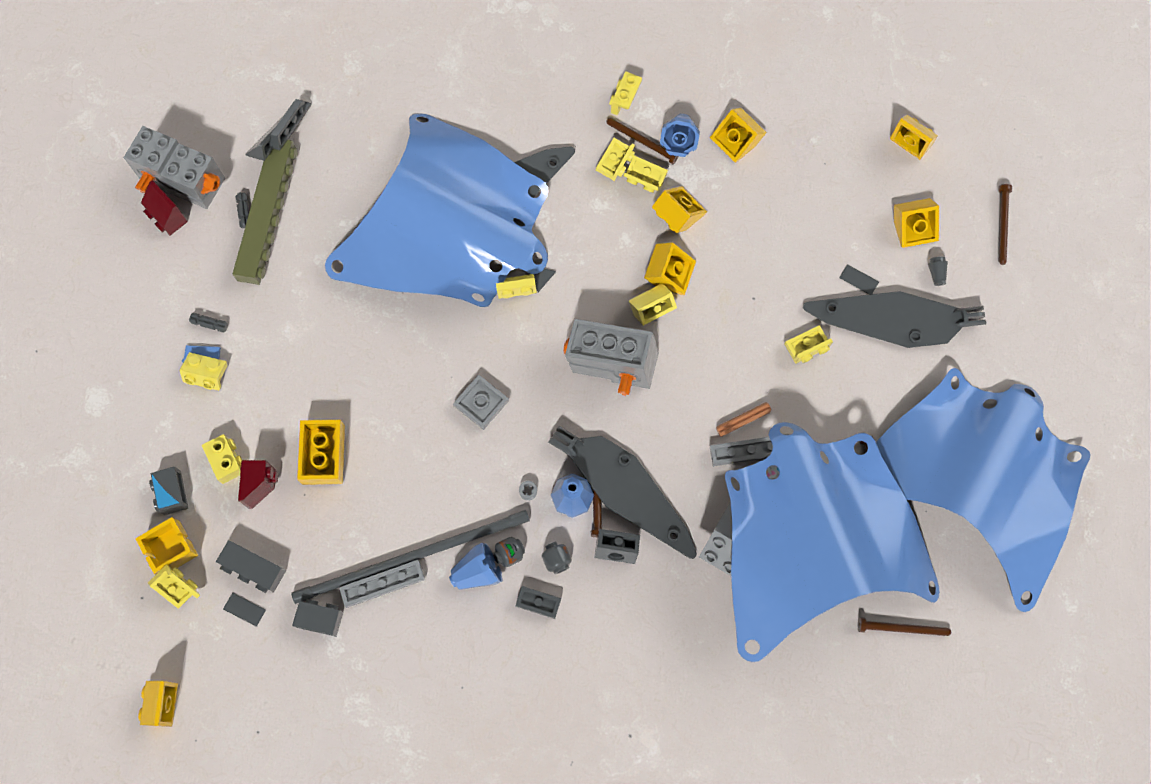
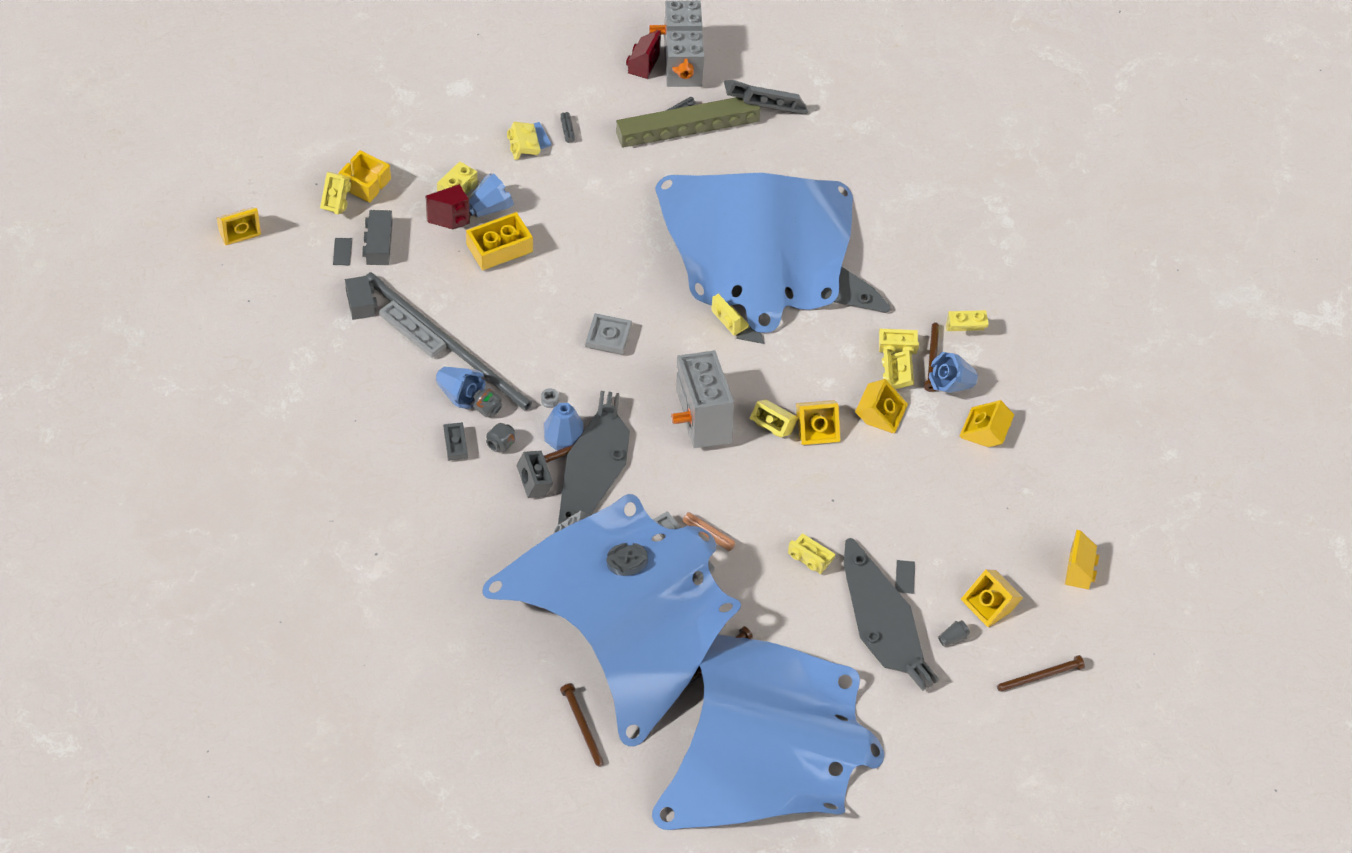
camera: 60 degrees right, 20 degrees down
dark grey brick [149,466,188,515] -> none
none -> medium blue cone [469,173,514,217]
none -> dark grey tile [606,543,648,576]

